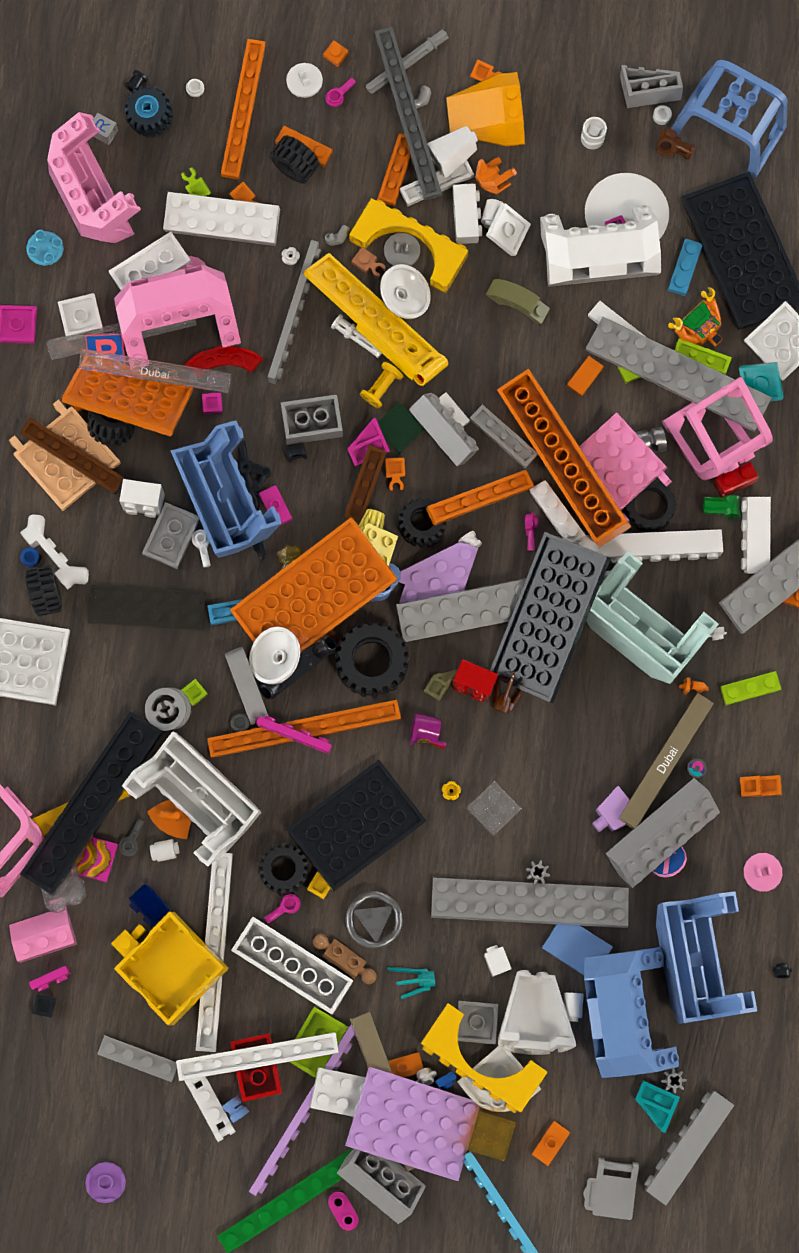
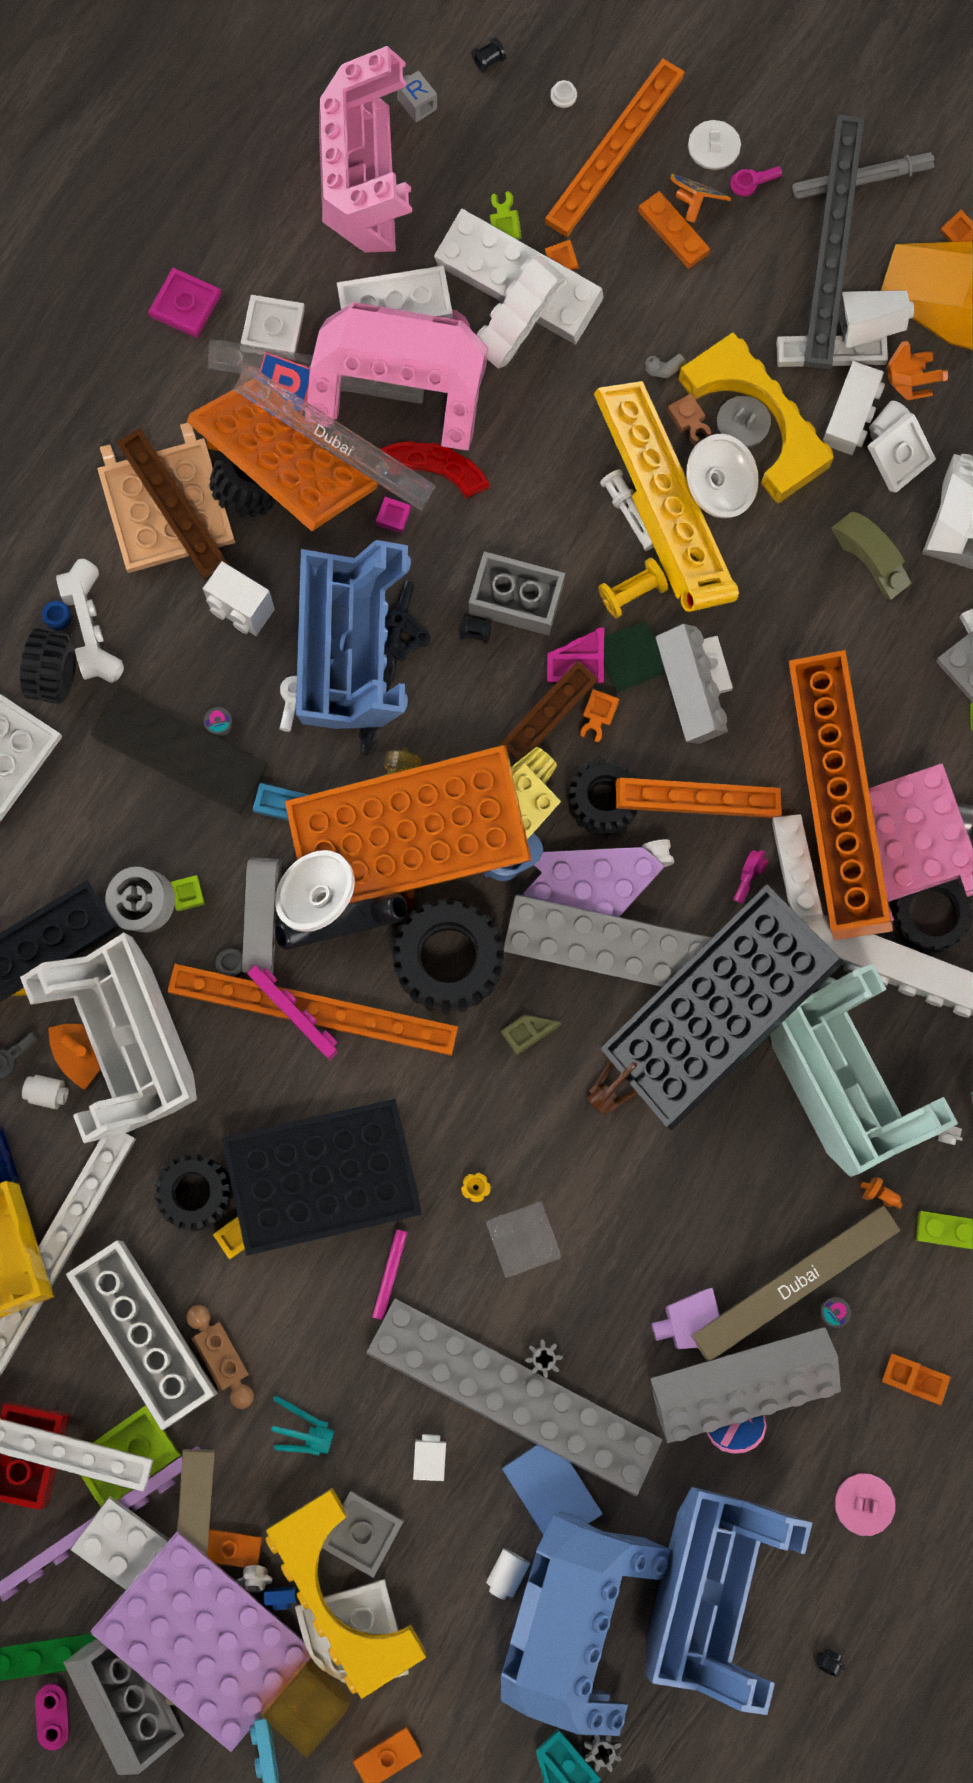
camera: 25 degrees right, 0 degrees up
medium azure dish [26,230,64,266] -> none
black wheel [124,85,173,137] -> none
light grey plate [142,502,200,569] -> none
dark pink plate [259,485,292,525] -> none
dark pink plate [264,894,300,924] -> none
light grey plate [268,240,321,384] -> none
black tyre [270,135,320,184] -> none
white plate [282,247,300,265] -> none
orange plate [323,41,349,67] -> none
flat silver piece [345,891,403,949] -> none
orange tile [378,133,411,206] -> none
magenta hat [410,713,447,749] -> none
light grey arm [414,85,431,109] -> none
red brick [452,659,498,703] -> none
light grey plate [470,404,538,469] -> none
white cone [498,970,576,1055] -> none
orange tile [567,356,604,397] -> none
none -> tile [203,707,233,737]
none -> dark pink bar [372,1229,408,1320]
none -> white brick [477,256,566,368]
none -> orange shield [670,174,731,223]

